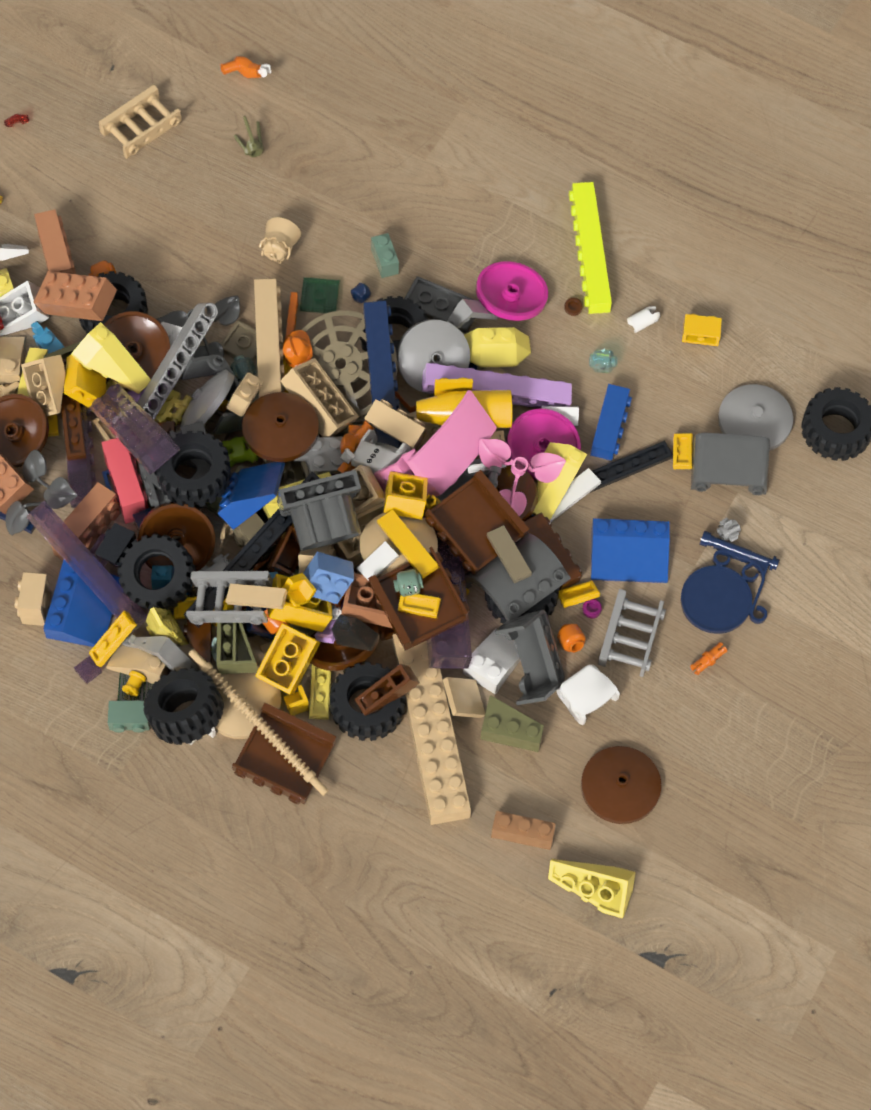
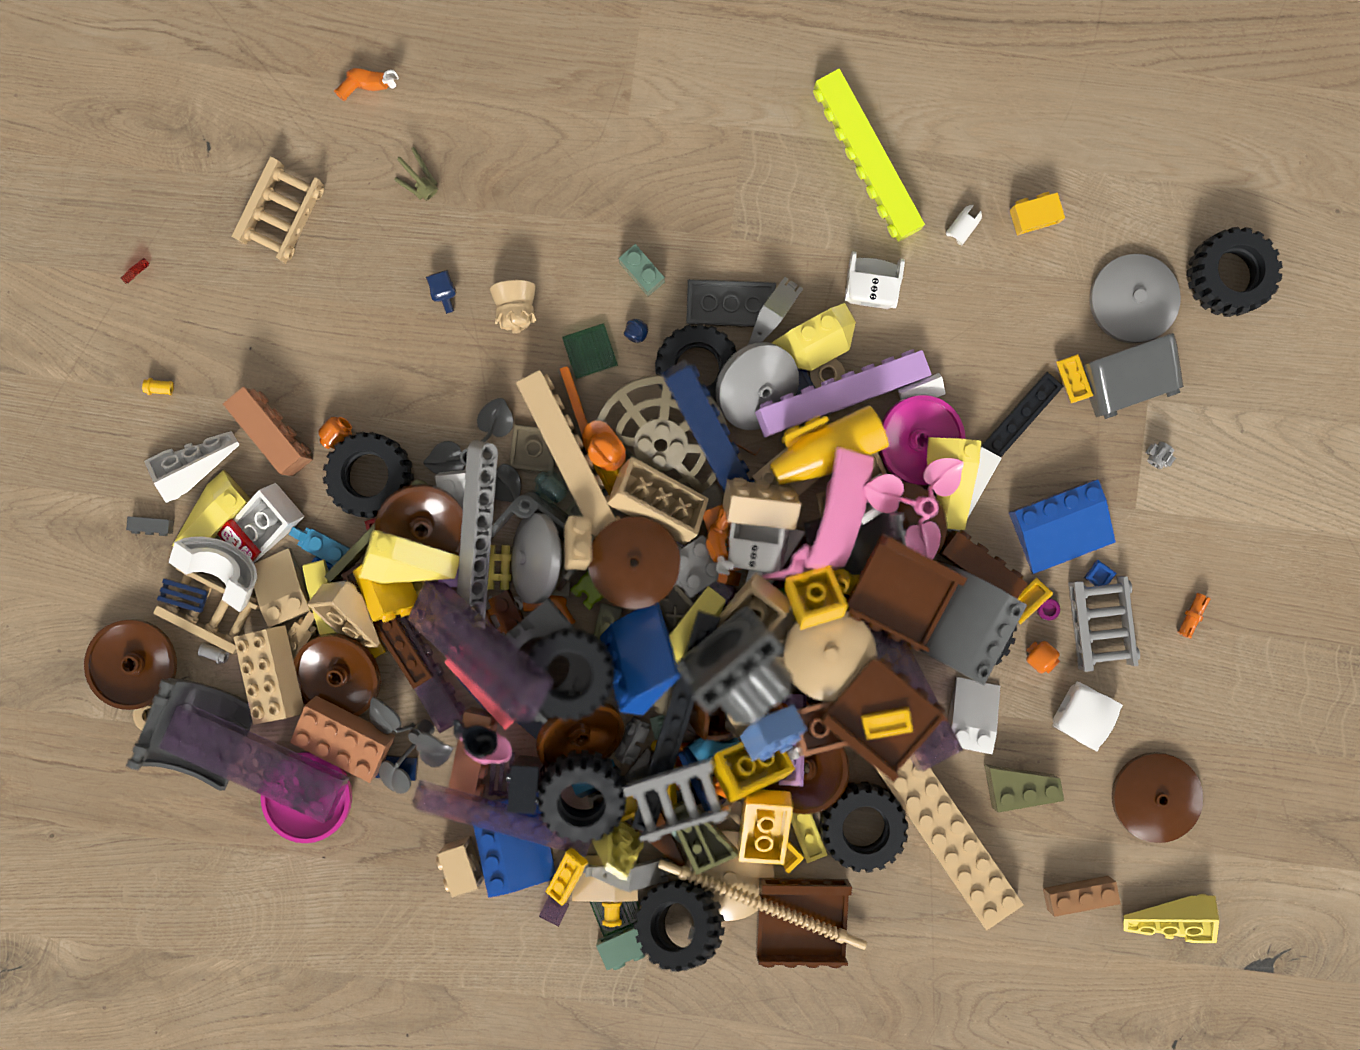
camera: 25 degrees left, 25 degrees up
nougat brick [34,271,117,321] -> none
tan tile [226,583,288,609] -> none
yellow panel [282,573,316,607] -> none
clear smoke slope [331,615,380,651] -> none
reddish brown slope [355,664,420,716] -> none
white tile [357,541,400,581] -> none
yellow tile [377,510,439,579] -> none
sand green head [393,569,423,597] -> none
tan tile [443,677,485,718] -> none
dark pink dish [476,261,548,321] -> none
dark tan tile [486,525,532,584] -> none
dark grey windscreen [495,610,565,705] -> none
reddish brown tile [564,298,583,316] -> none
clear light blue head [589,349,617,373] -> none
blue brick [590,384,632,461] -> none
dark blue piece [680,531,780,634] -> none
none -> dark blue piece [426,270,456,314]
none -> black hair [453,719,512,764]
none -> white piece [845,251,905,309]
none -> blue tile [1084,560,1116,586]

